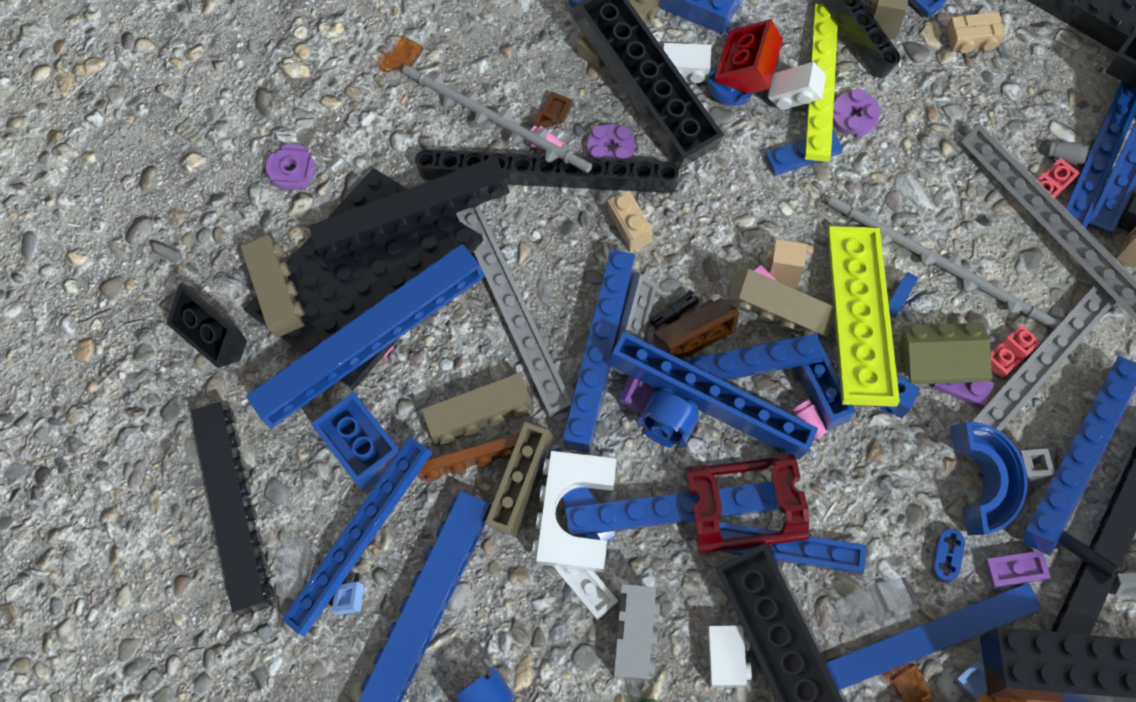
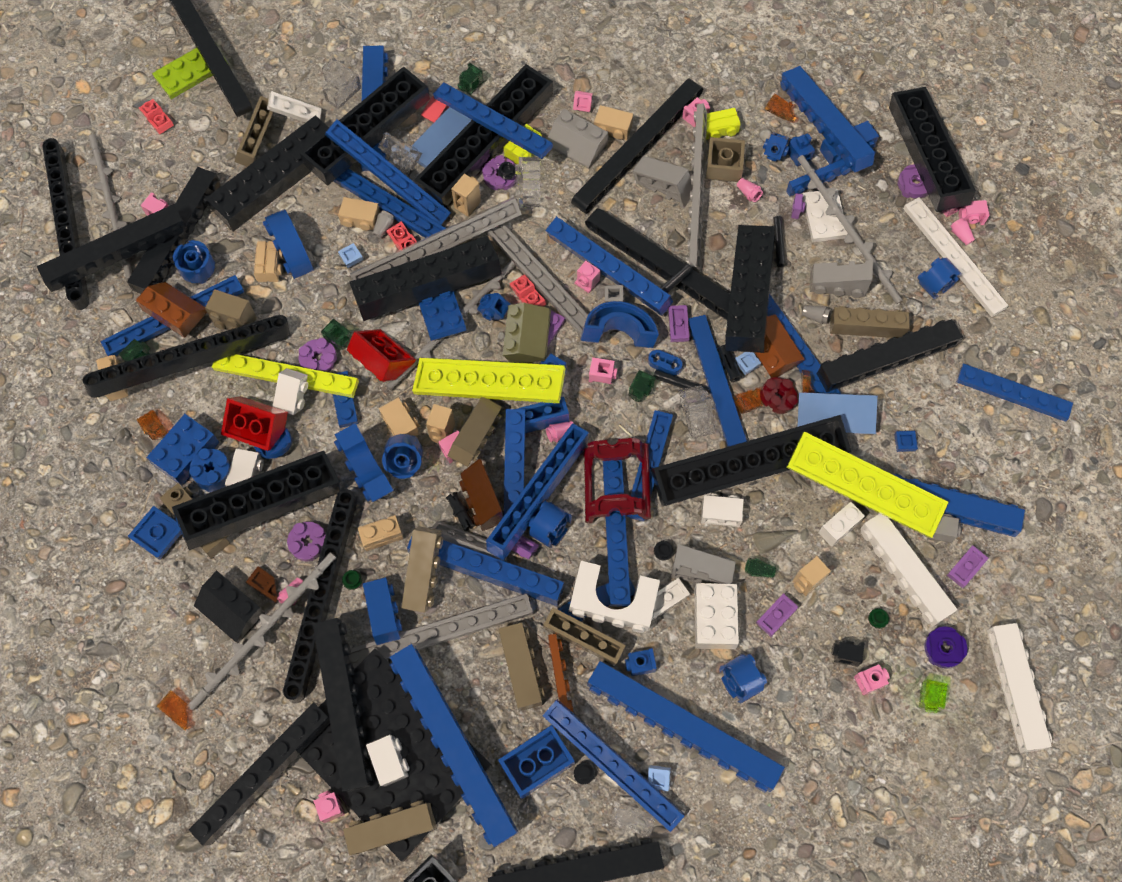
camera: 90 degrees left, 0 degrees up
medium lavender plate [266,144,316,191] -> none
blue beam [888,271,919,318] -> none
none -> blue brick [189,448,231,493]
none -> black brick [189,702,330,846]
none -> black slope [194,570,265,643]
none -> blue brick [263,209,314,279]
none -> bright pink brick [313,791,345,823]
none -> clear green brick [321,319,352,350]
none -> blue brick [334,423,394,502]
none -> tan brick [338,197,381,231]
none -> light blue plate [338,243,363,268]
none -> dark green plate [342,570,362,590]
none -> red slope [347,329,416,382]
none -> black brick [349,236,502,321]
none -> blue brick [363,577,403,645]
none -> white brick [366,735,409,787]
none -> tan brick [378,397,420,436]
none -> blue brick [382,434,423,479]
none -> dark tan brick [401,526,443,613]
none -> blue plate [419,291,467,341]
none -> blue brick [477,293,510,321]
none -> black plate [573,763,595,785]
none -> bright pink brick [575,261,600,293]
none -> bright pink brick [589,357,617,384]
none -> blue brick [625,648,657,677]
none -> clear green brick [628,370,656,402]
none -> black piece [653,369,709,397]
none -> black plate [654,541,674,561]
none -> white brick [694,583,739,649]
none -> black pin [717,345,742,382]

